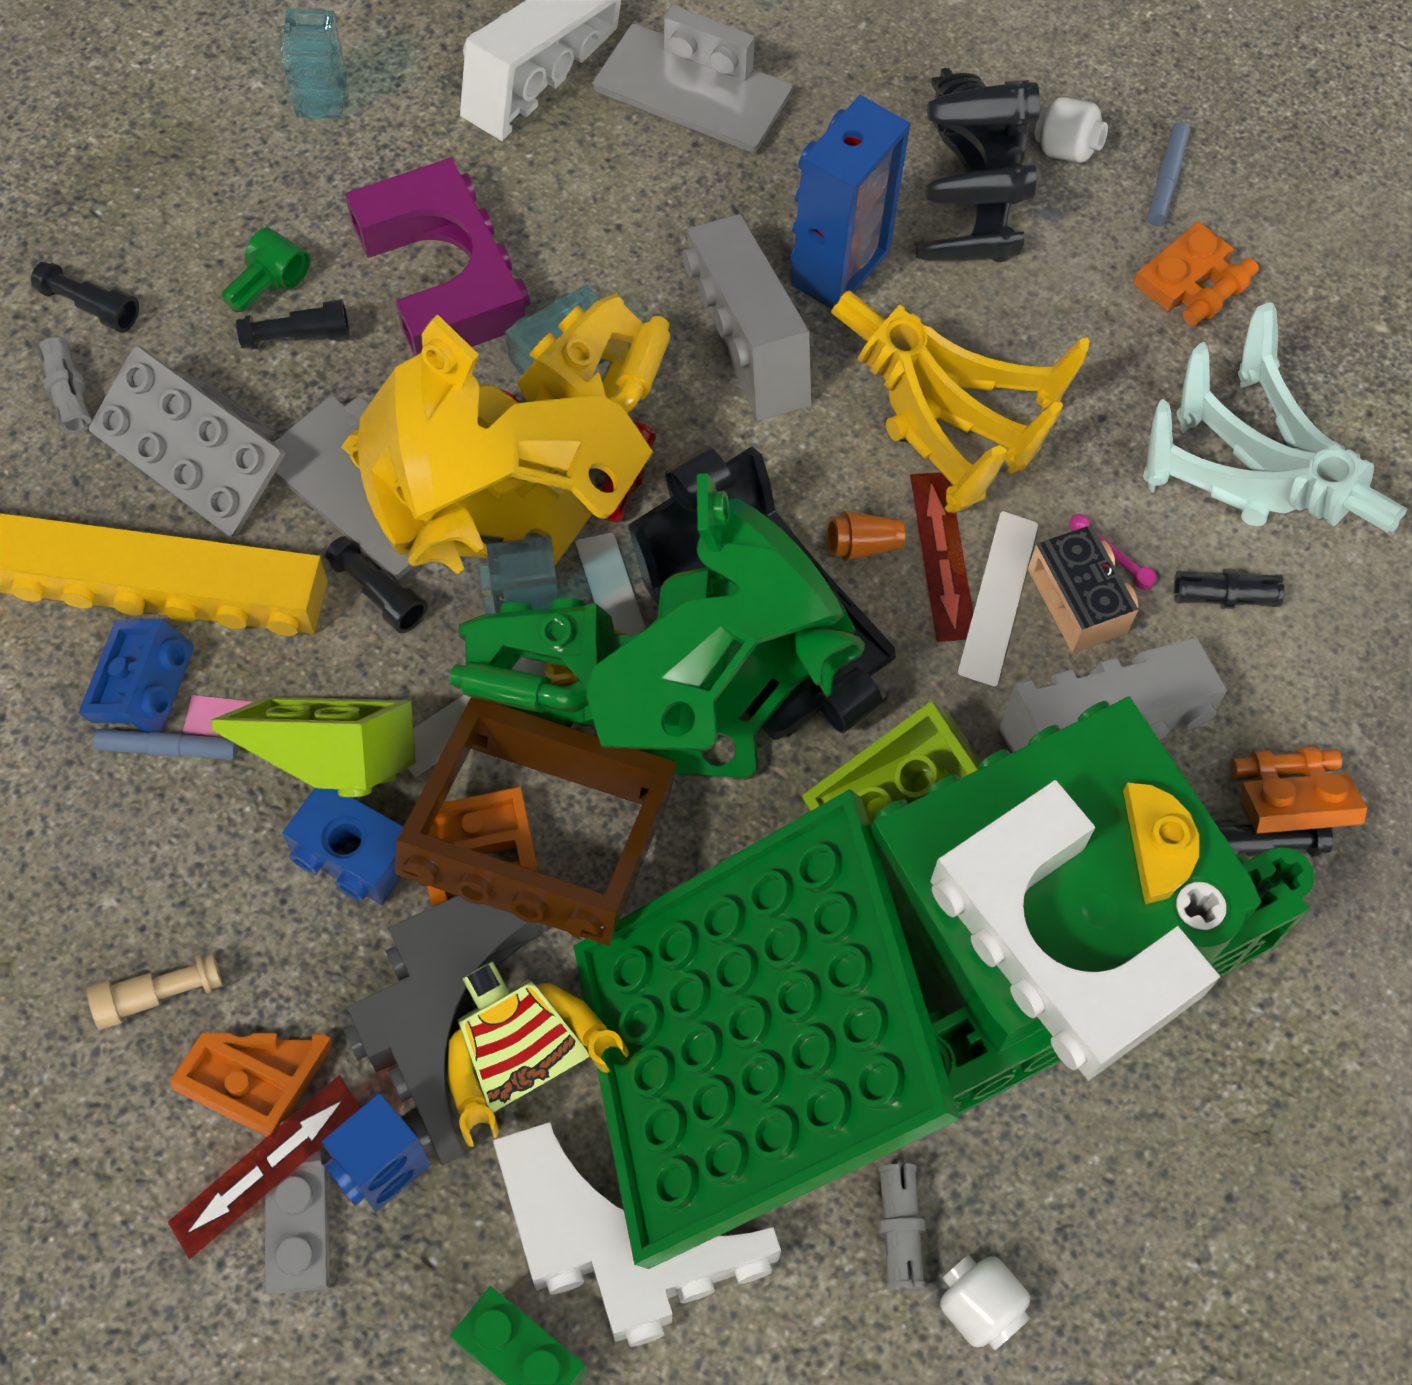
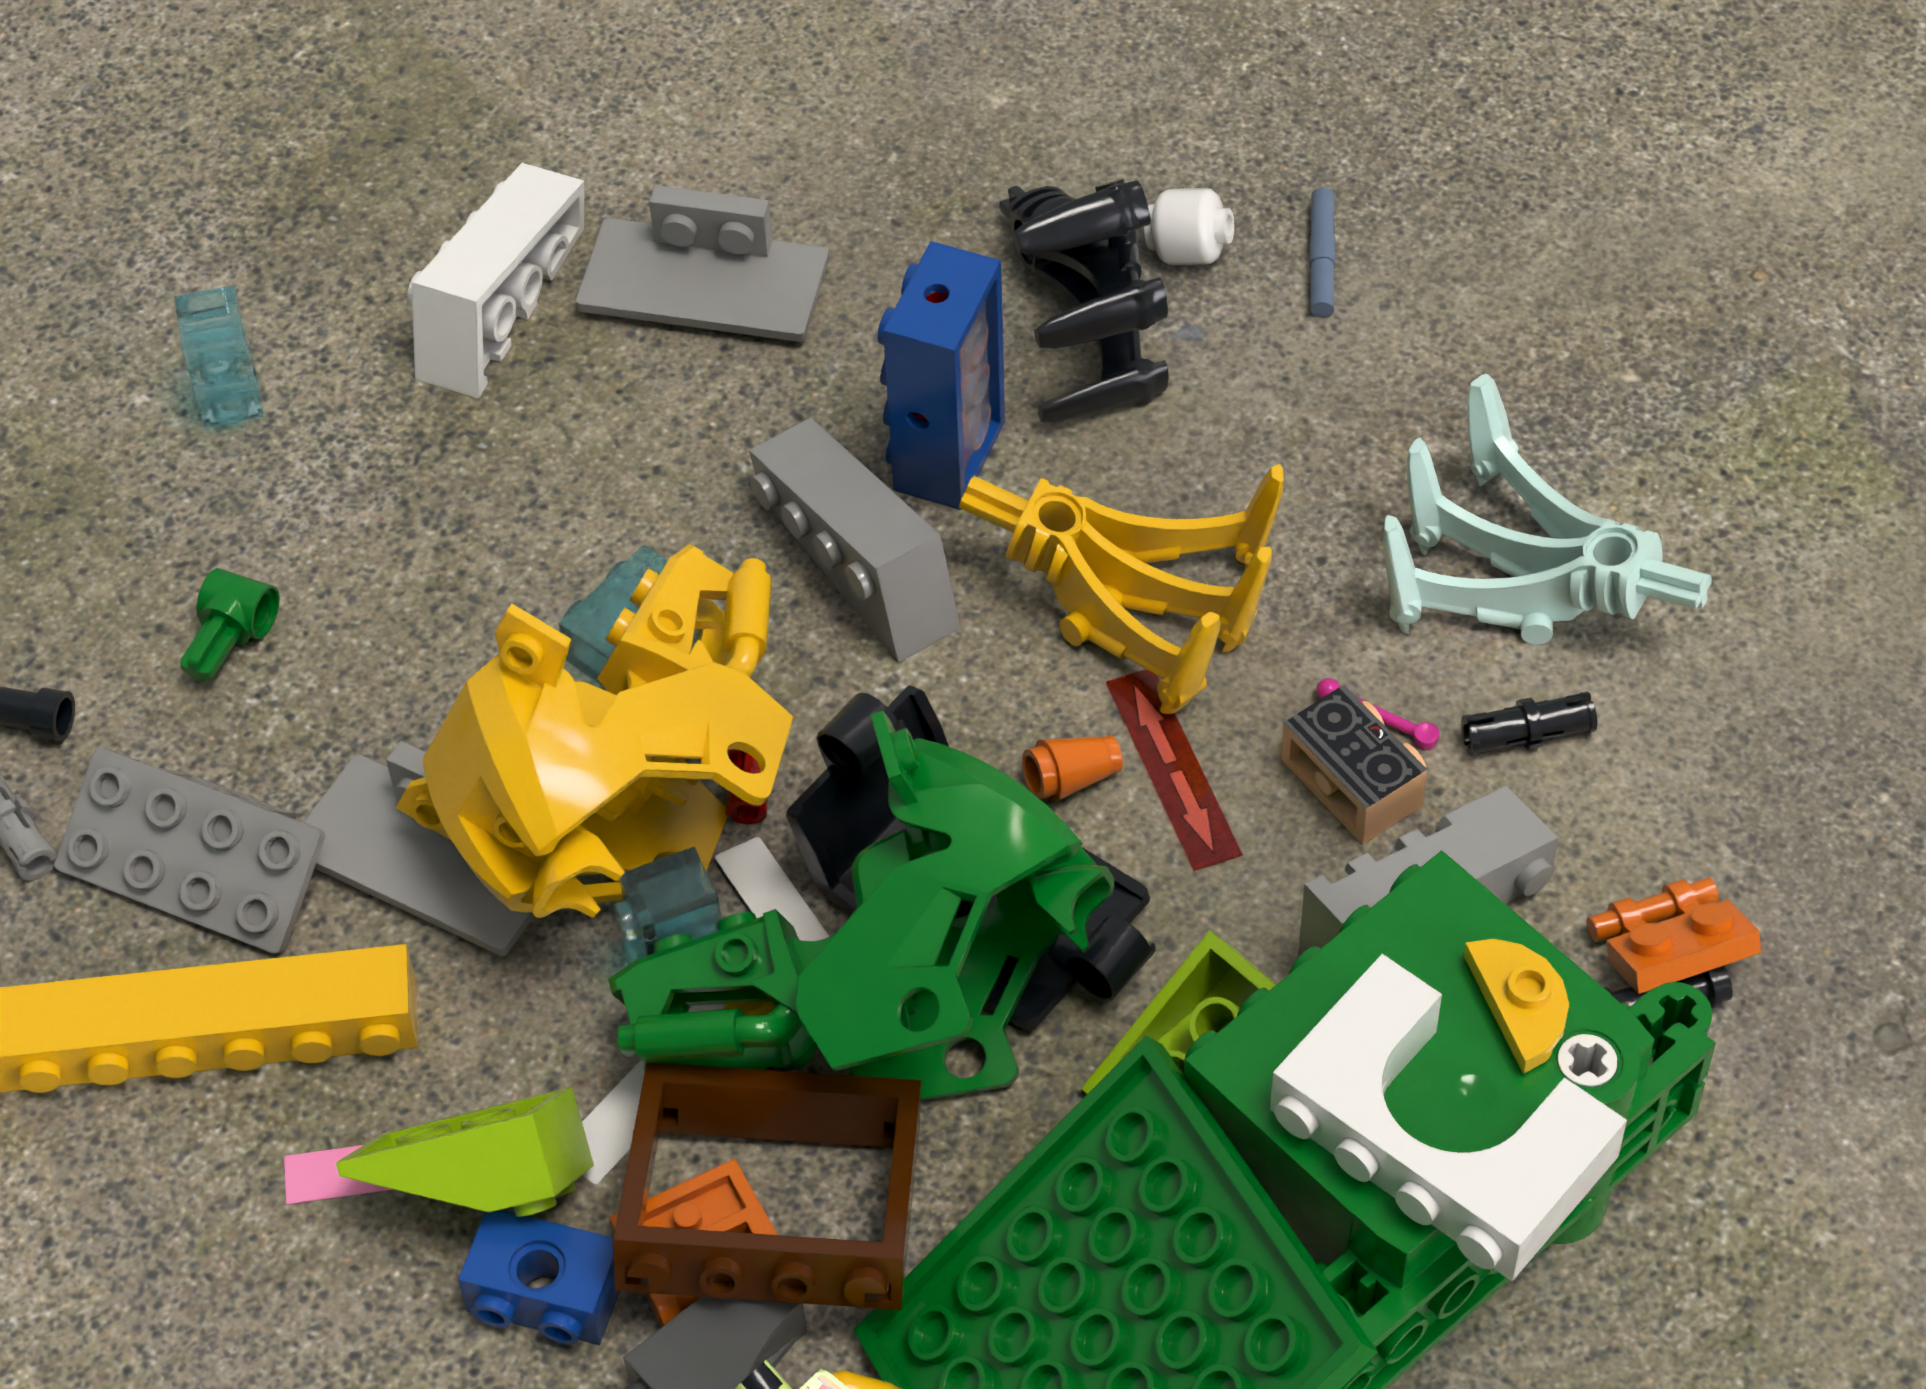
camera: 10 degrees left, 10 degrees down
blue bracket [78,619,194,733] -> none
sand blue piece [94,729,238,760] -> none
black piece [236,299,350,350] -> none
black piece [325,536,428,633] -> none
magenta arch [345,157,530,356] -> none
white sticker [958,511,1038,686] -> none
orange plate [1133,221,1259,326] -> none

